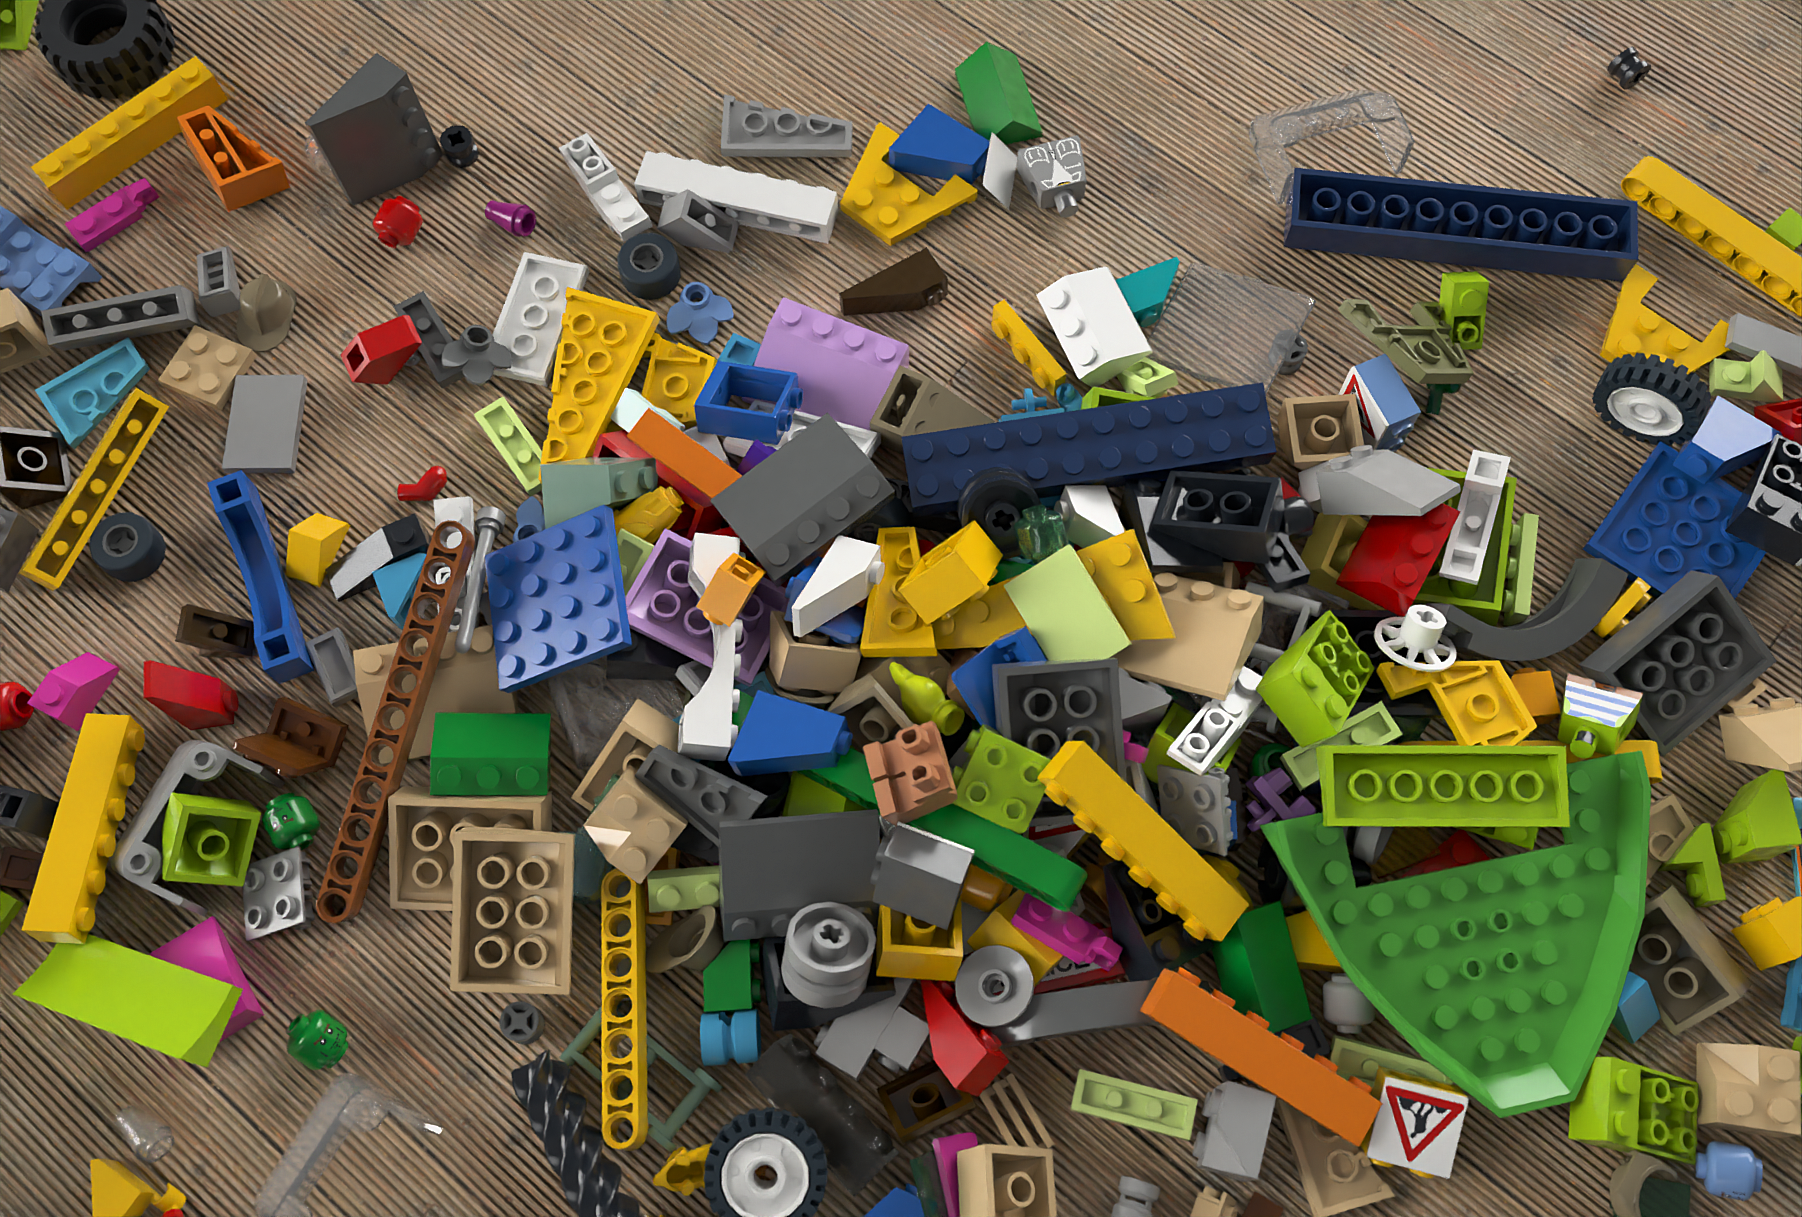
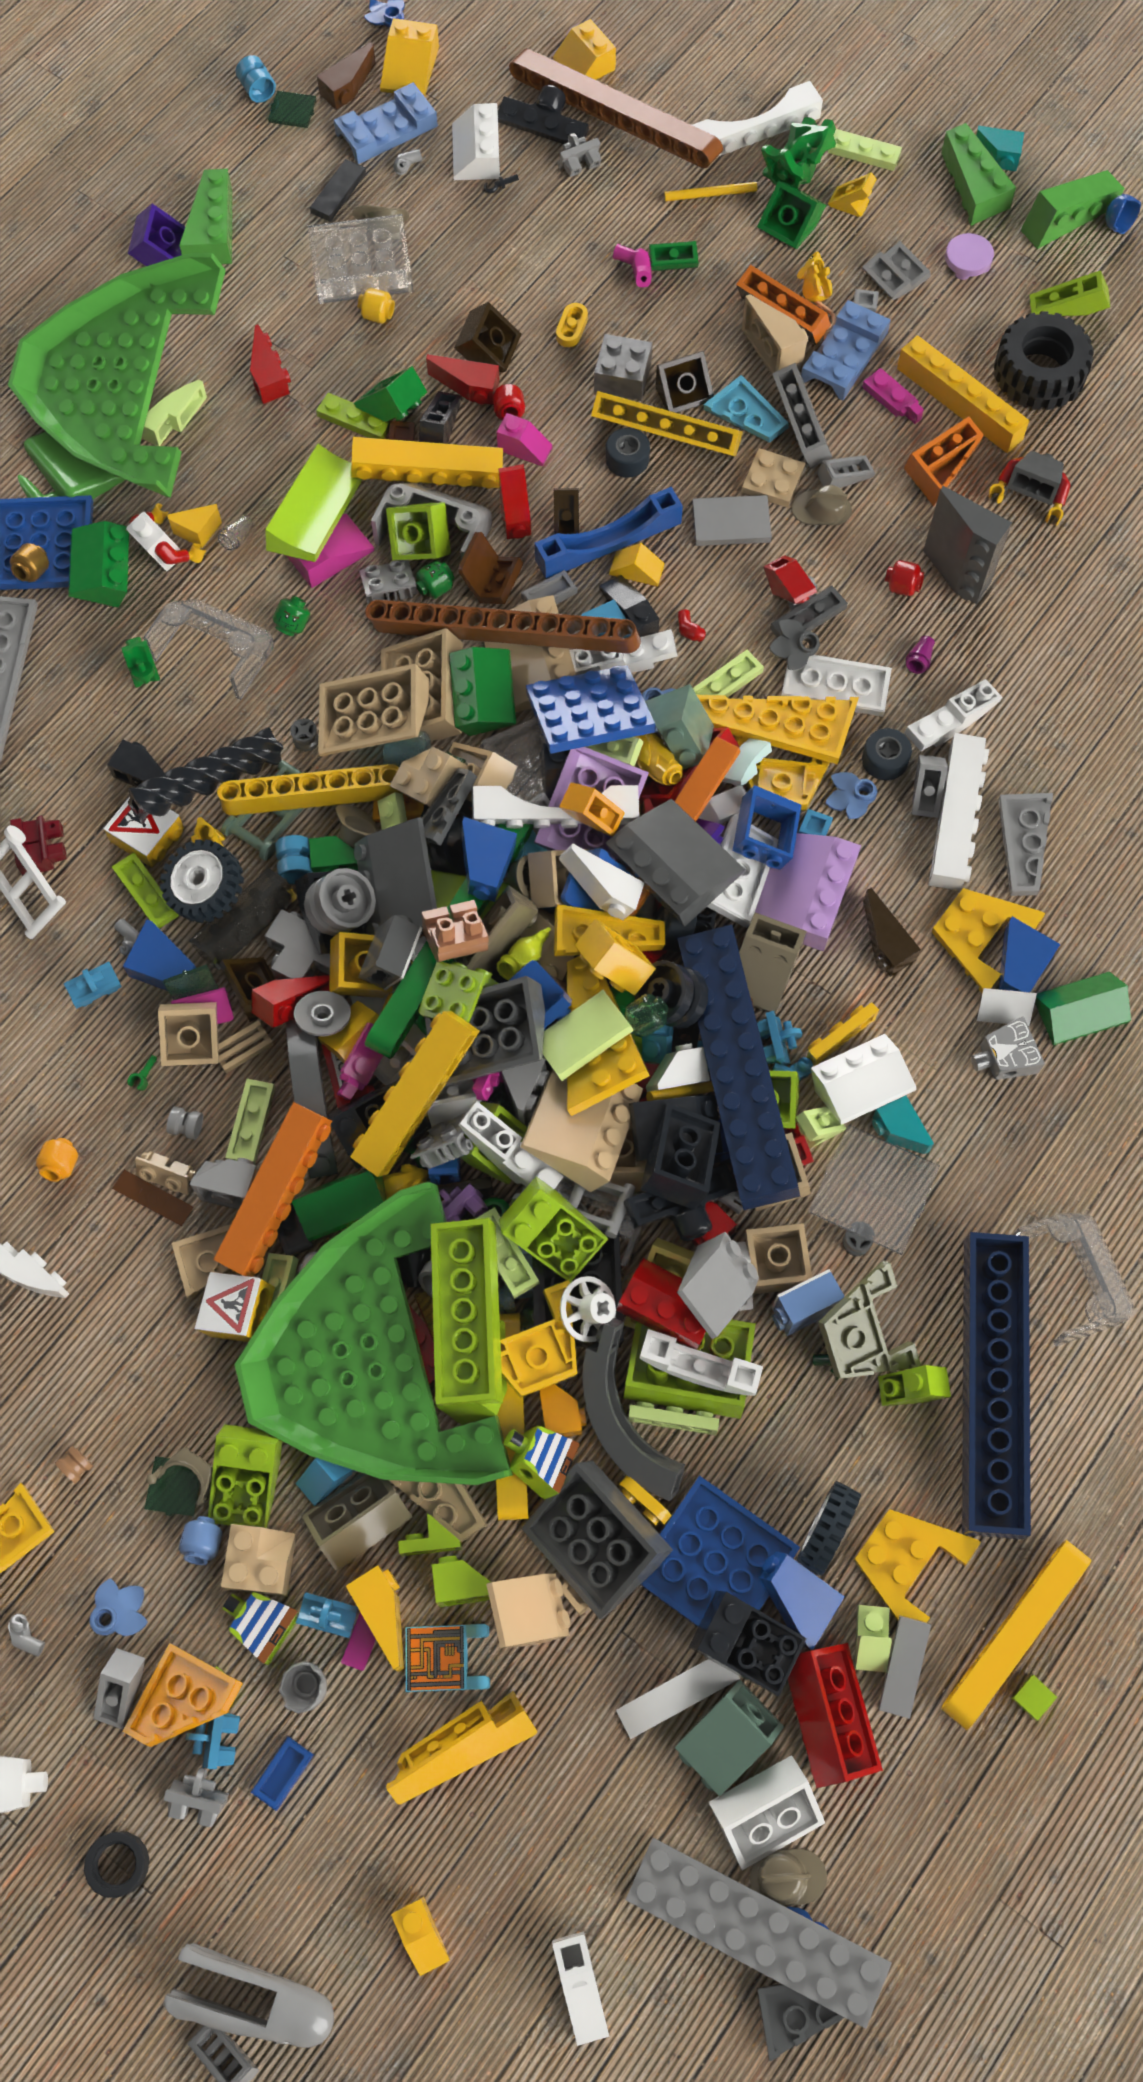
camera: 85 degrees right, 0 degrees up
black wheel [440,125,479,168] -> none
light grey piece [455,506,506,654] -> none
none -> dark grey torso [989,451,1071,526]

